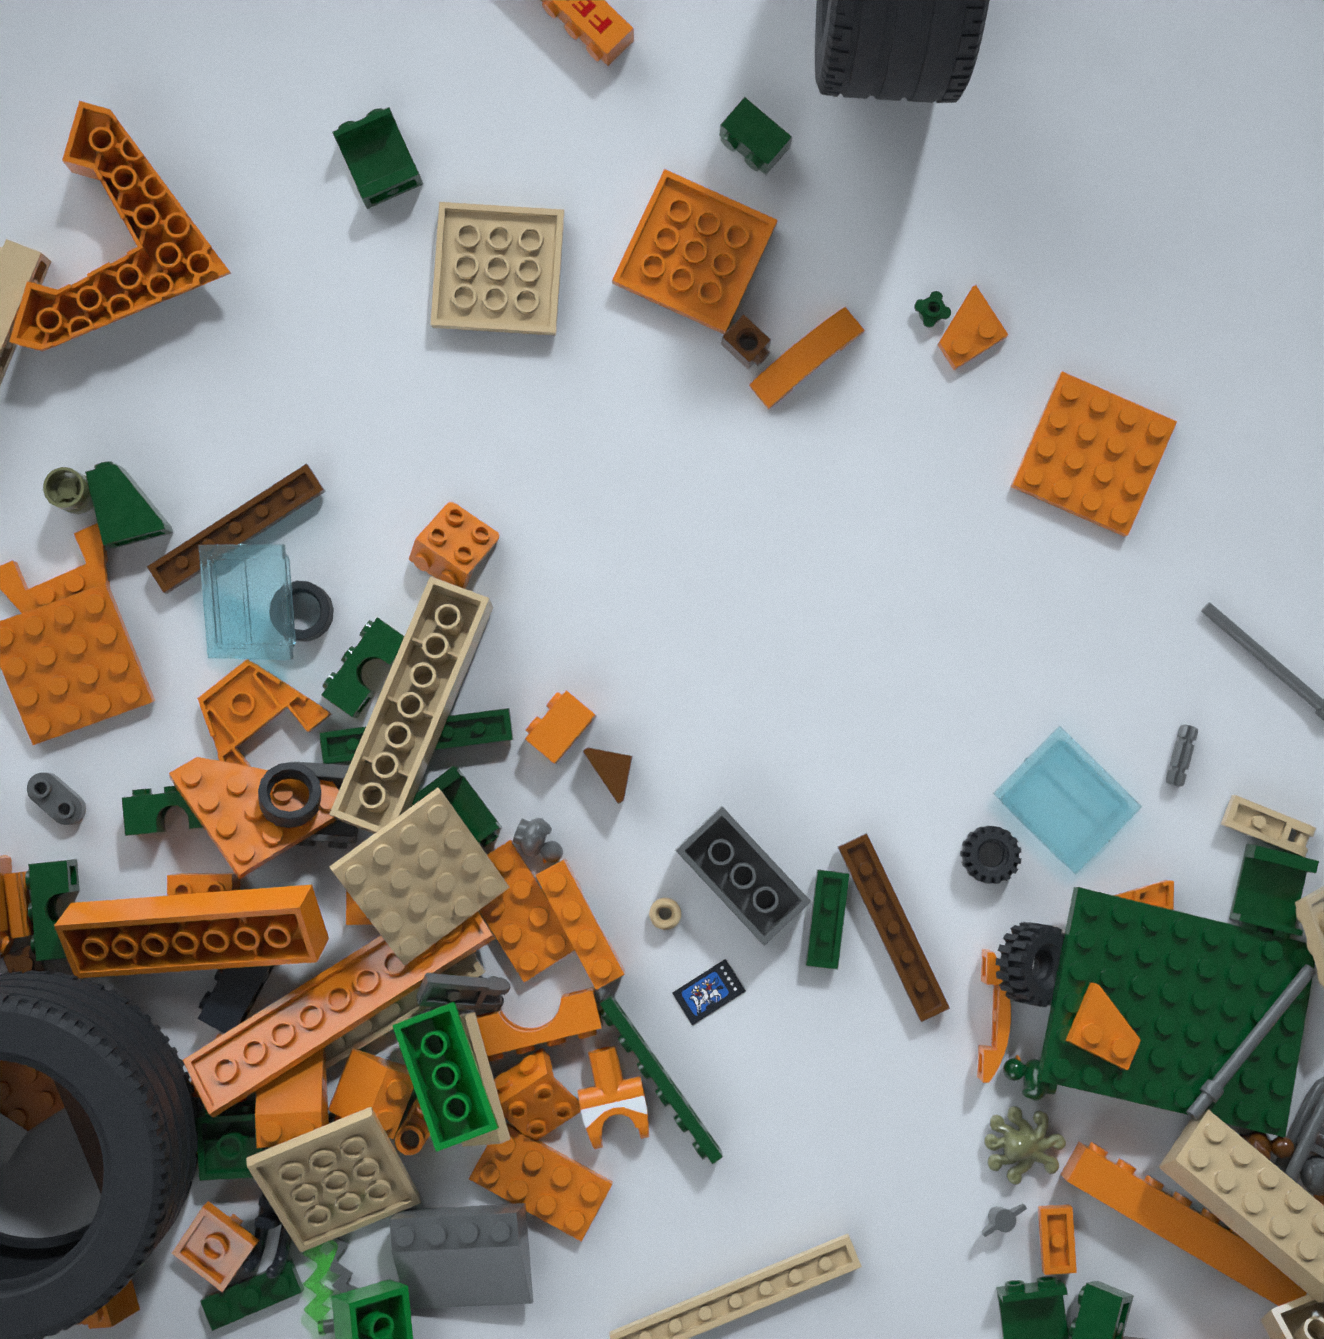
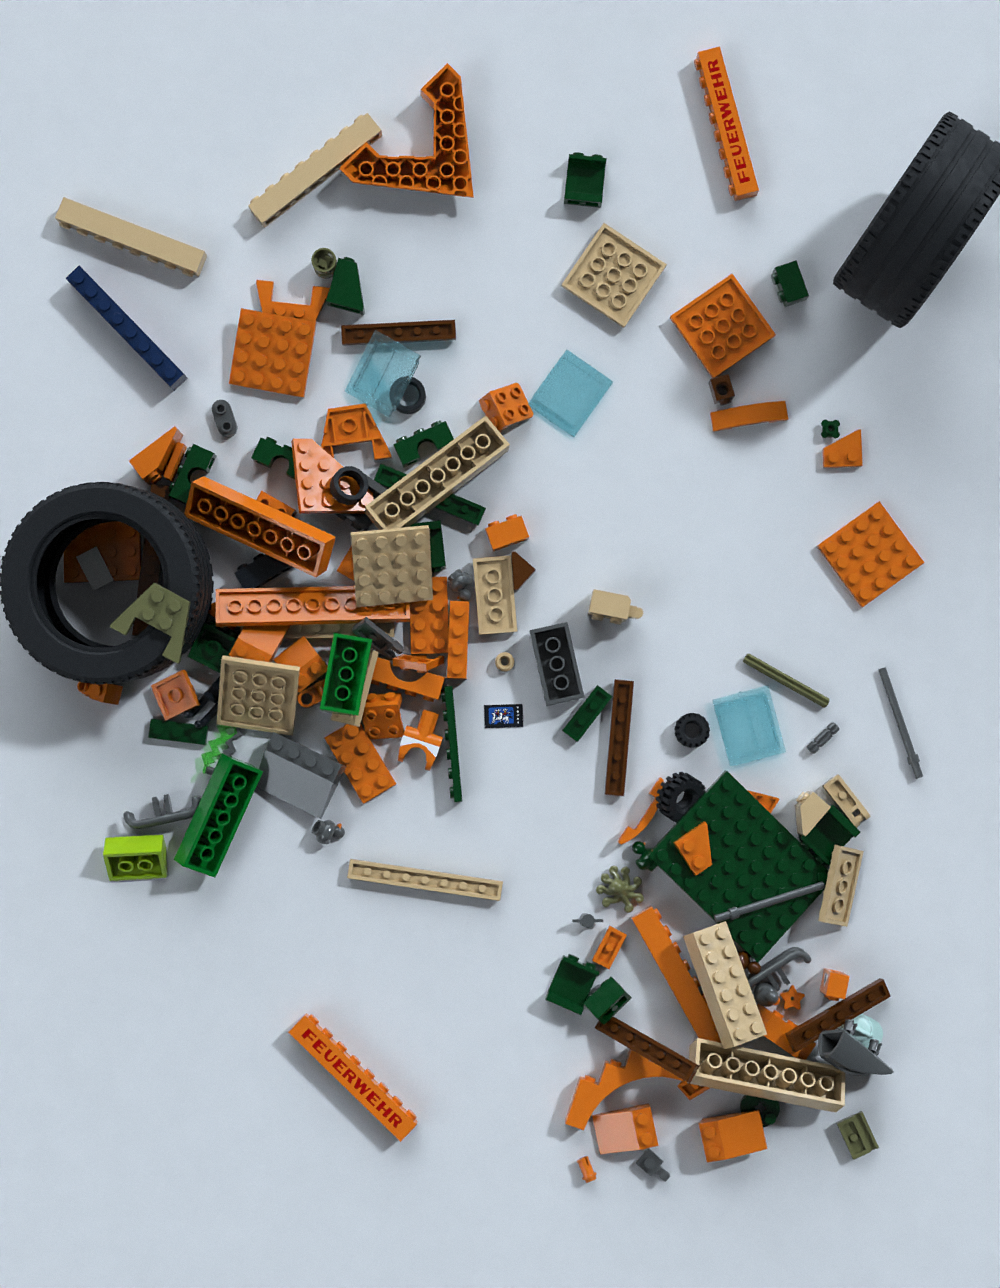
camera: 30 degrees right, 0 degrees up
none -> olive wing [110,583,191,664]
none -> dark grey animal [312,820,345,844]
none -> orange wing [393,654,444,673]
none -> tan plate [473,555,517,635]
none -> clear light blue piece [528,350,613,437]
none -> tan hinge [588,589,644,625]
none -> olive axle [743,654,830,708]
none -> tan slope [795,791,831,837]

